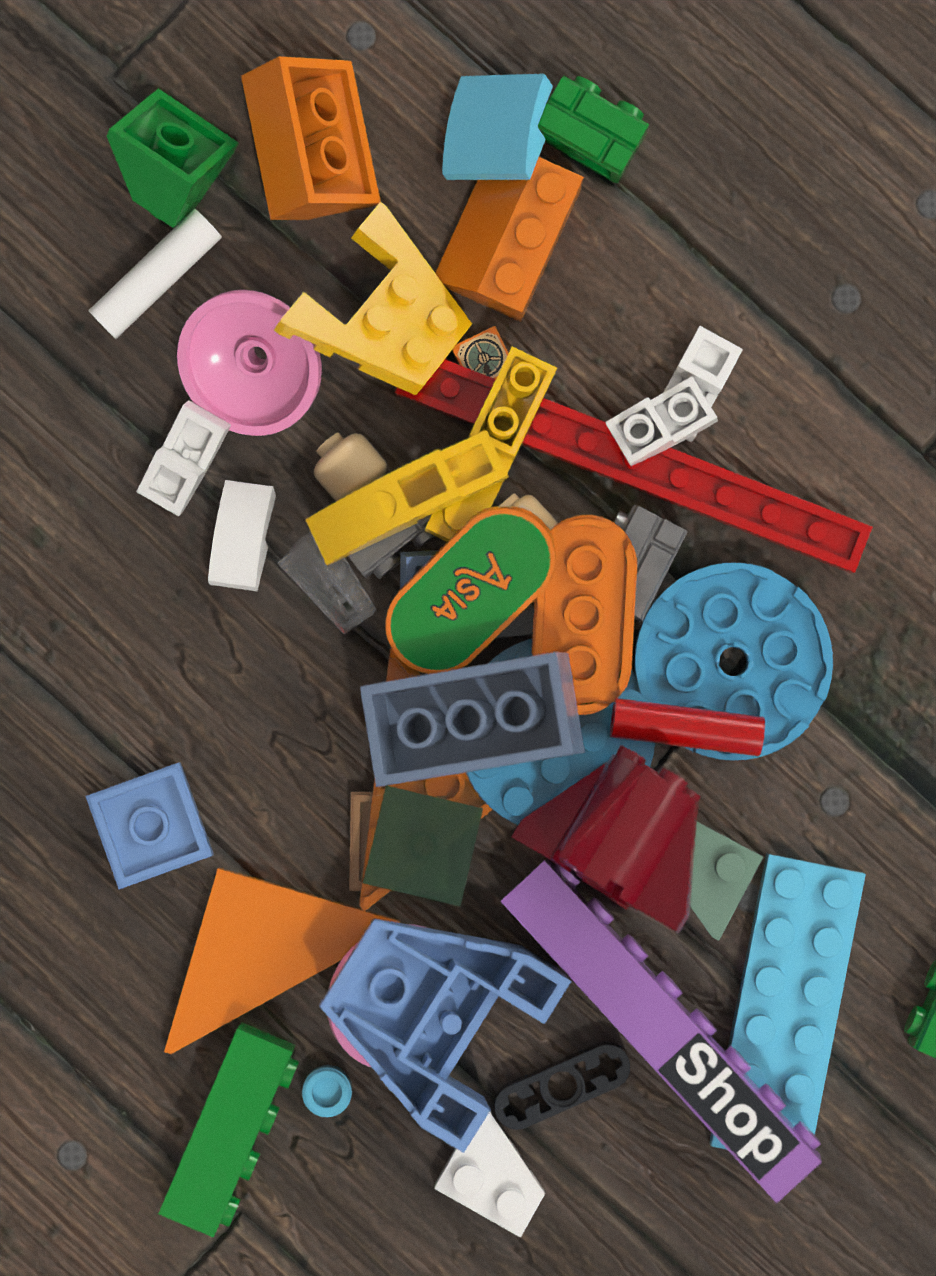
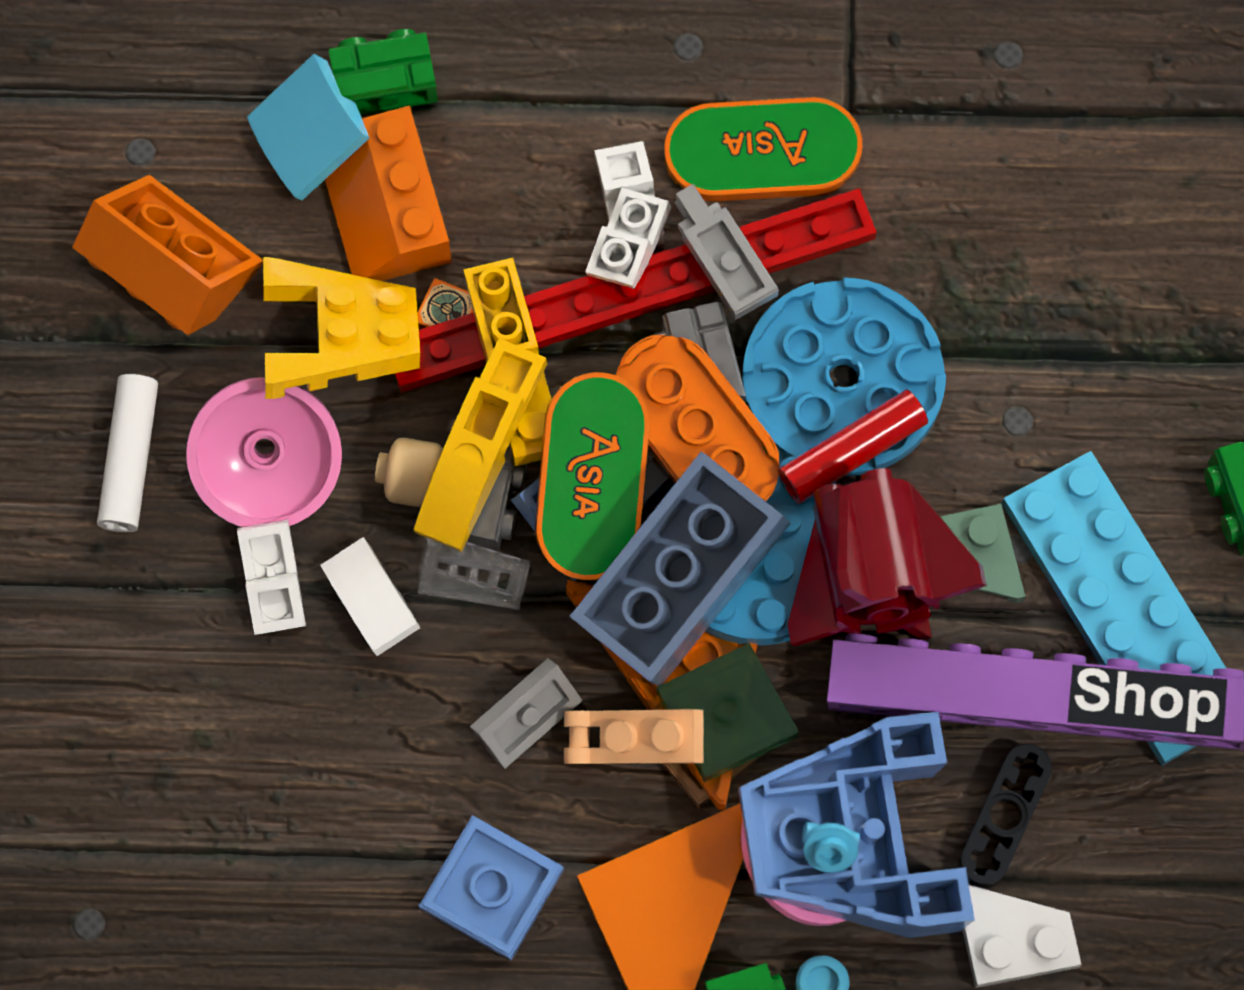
camera: 35 degrees left, 15 degrees down
green slope [107,88,239,228] -> none
none -> light grey plate [470,658,583,769]
none -> light nougat plate [564,709,703,764]
none -> green tile [664,97,863,202]
none -> light grey hinge [675,184,779,320]
none -> medium azure plate [802,822,860,873]

